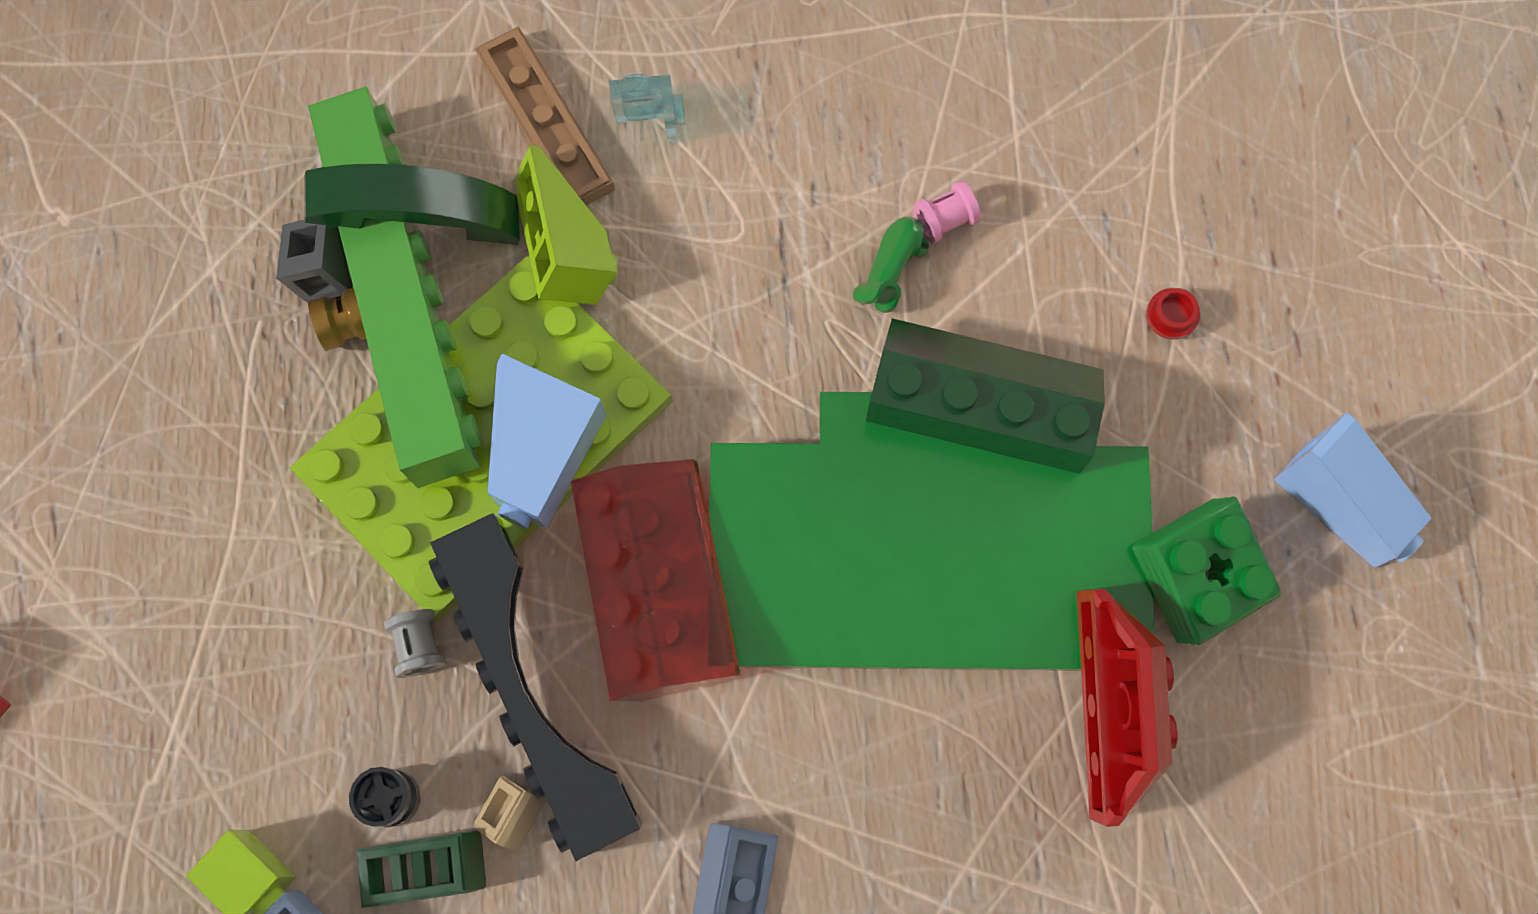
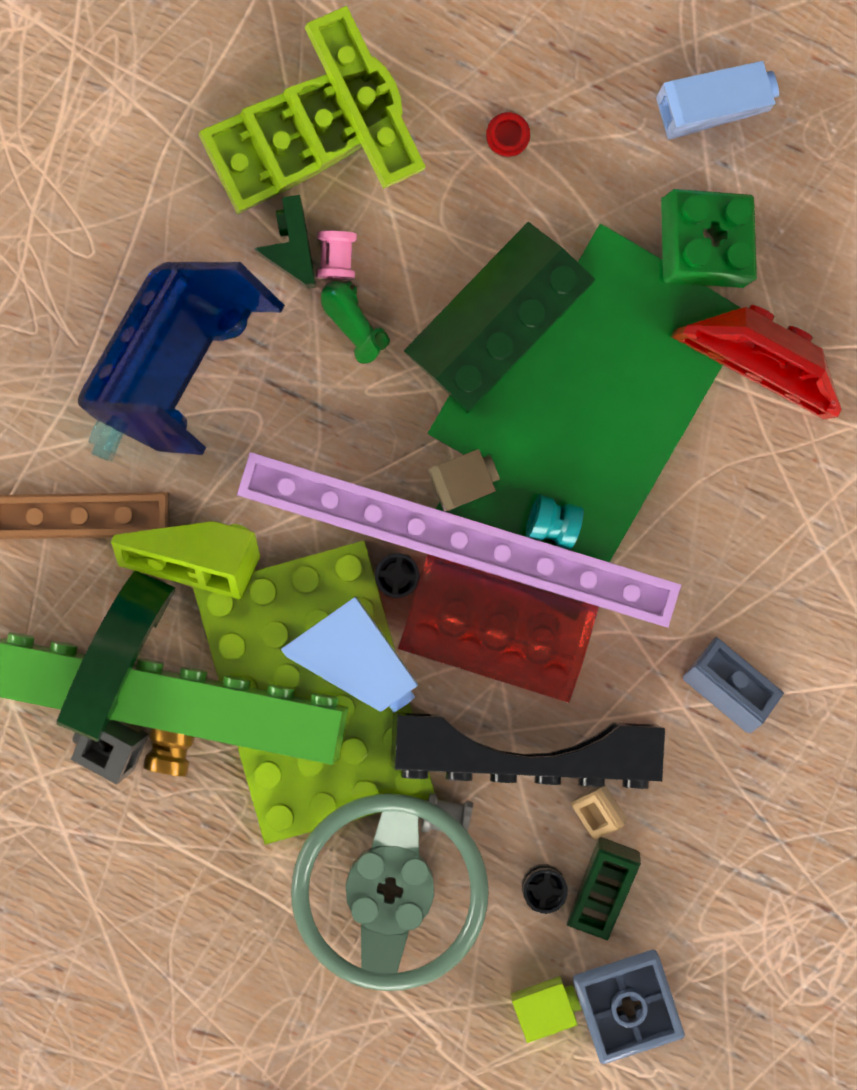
camera: 60 degrees left, 15 degrees up
none -> clear blue windscreen [78,262,285,455]
none -> lime slope [198,6,426,215]
none -> lavender plate [237,452,681,628]
none -> dark green slope [254,195,316,289]
none -> sand green piece [291,794,489,991]
none -> black wheel [375,553,420,598]
none -> dark tan slope [428,449,500,511]
none -> teal wheel [526,494,584,550]

